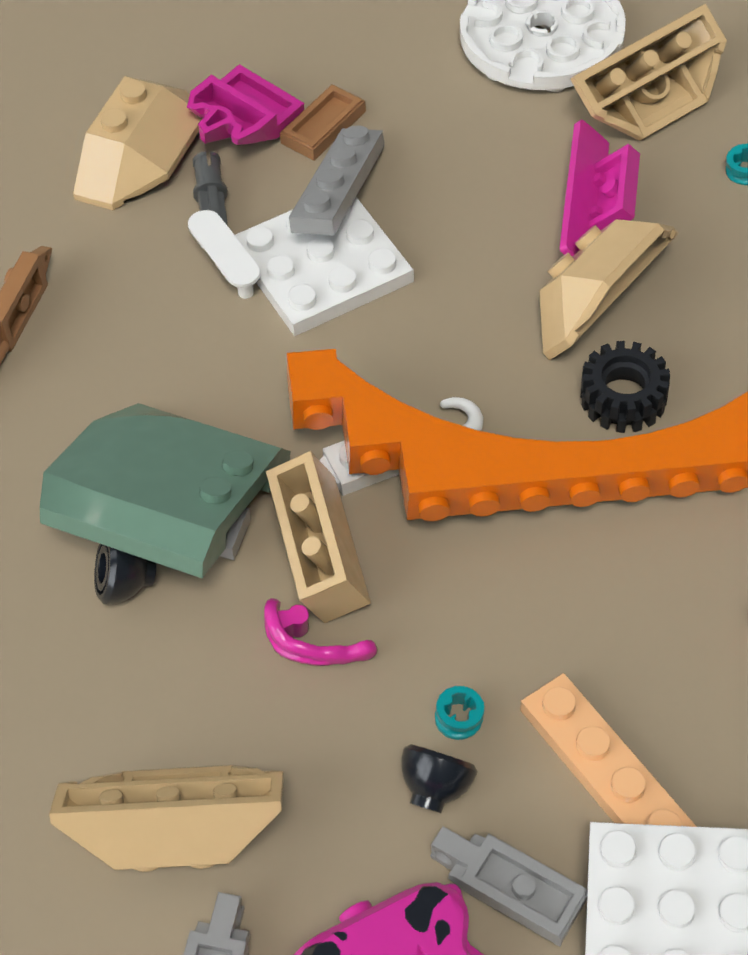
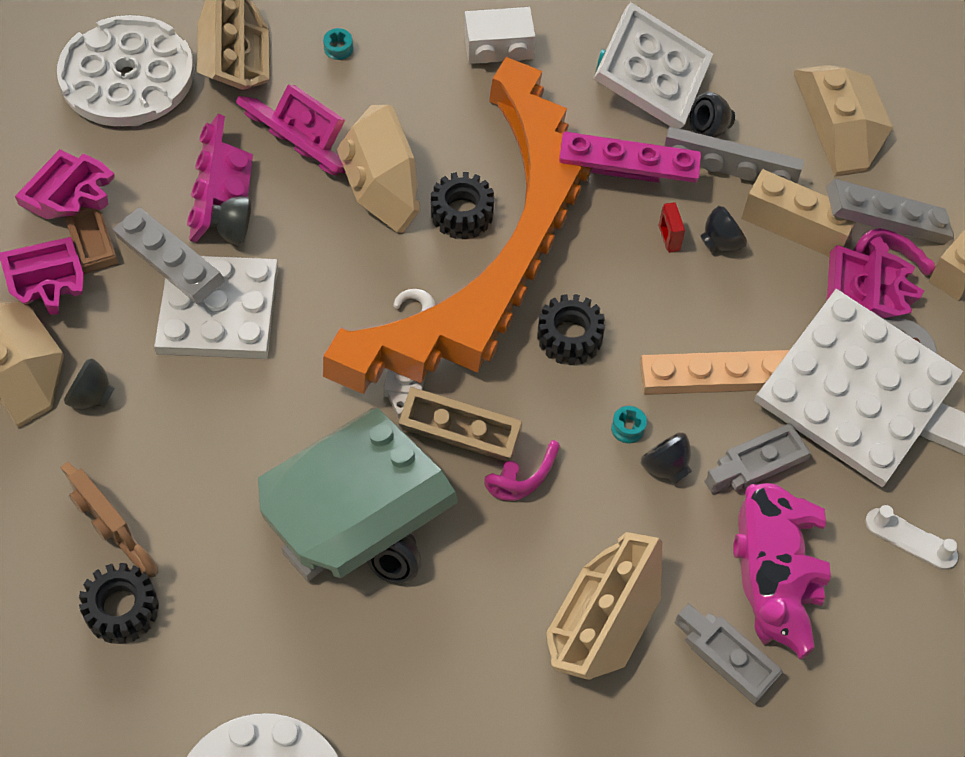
camera: 65 degrees left, 5 degrees up
white piece [188,210,260,299] -> none
dark grey axle [193,151,228,225] -> none
none -> dark pink plate [15,149,115,219]
none -> pearl dark grey brick [64,358,115,409]
none -> dark pink bracket [187,114,253,243]
none -> pearl dark grey brick [210,196,252,246]
none -> black tyre [537,294,605,365]

